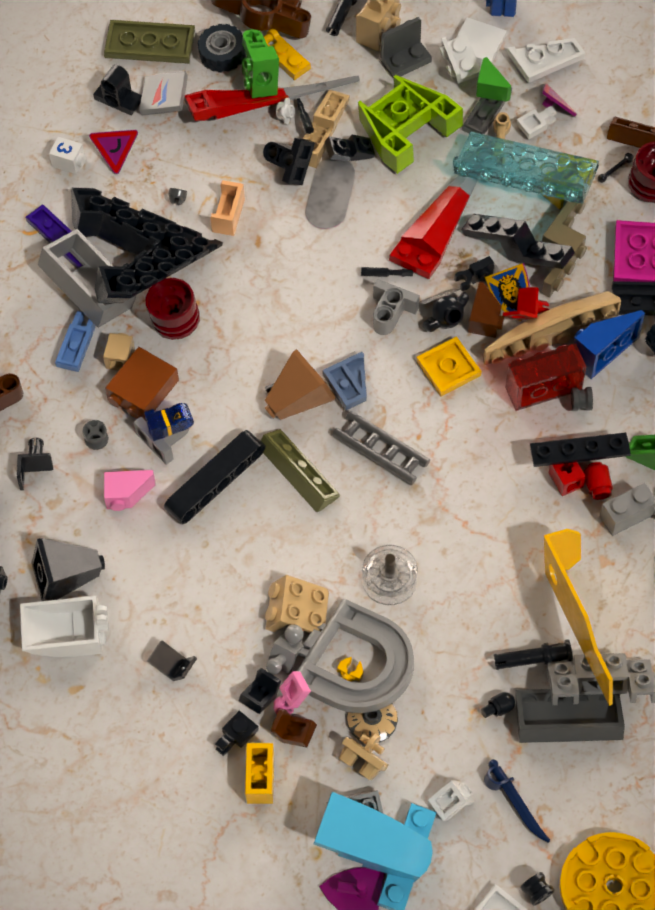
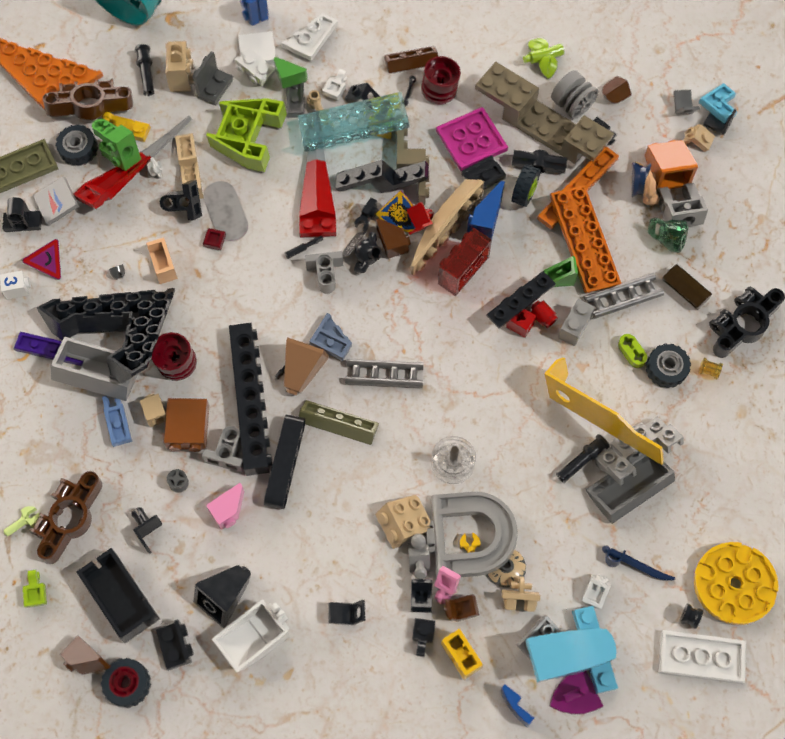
camera: 35 degrees left, 5 degrees up
clear blue leg [144,403,194,441] -> none
black piece [297,98,314,134] -> none
black slope [325,134,375,161] -> none
yellow tile [416,336,482,396] -> none
black cylinder [481,692,515,718] -> none
magenta piece [542,84,577,117] -> none
dark grey wheel [571,387,593,411] -> none
none -> dark red tile [203,228,226,251]
none -> black brick [229,323,272,476]
none -> black bracket [345,83,380,110]
none -> blue slope [500,684,534,728]

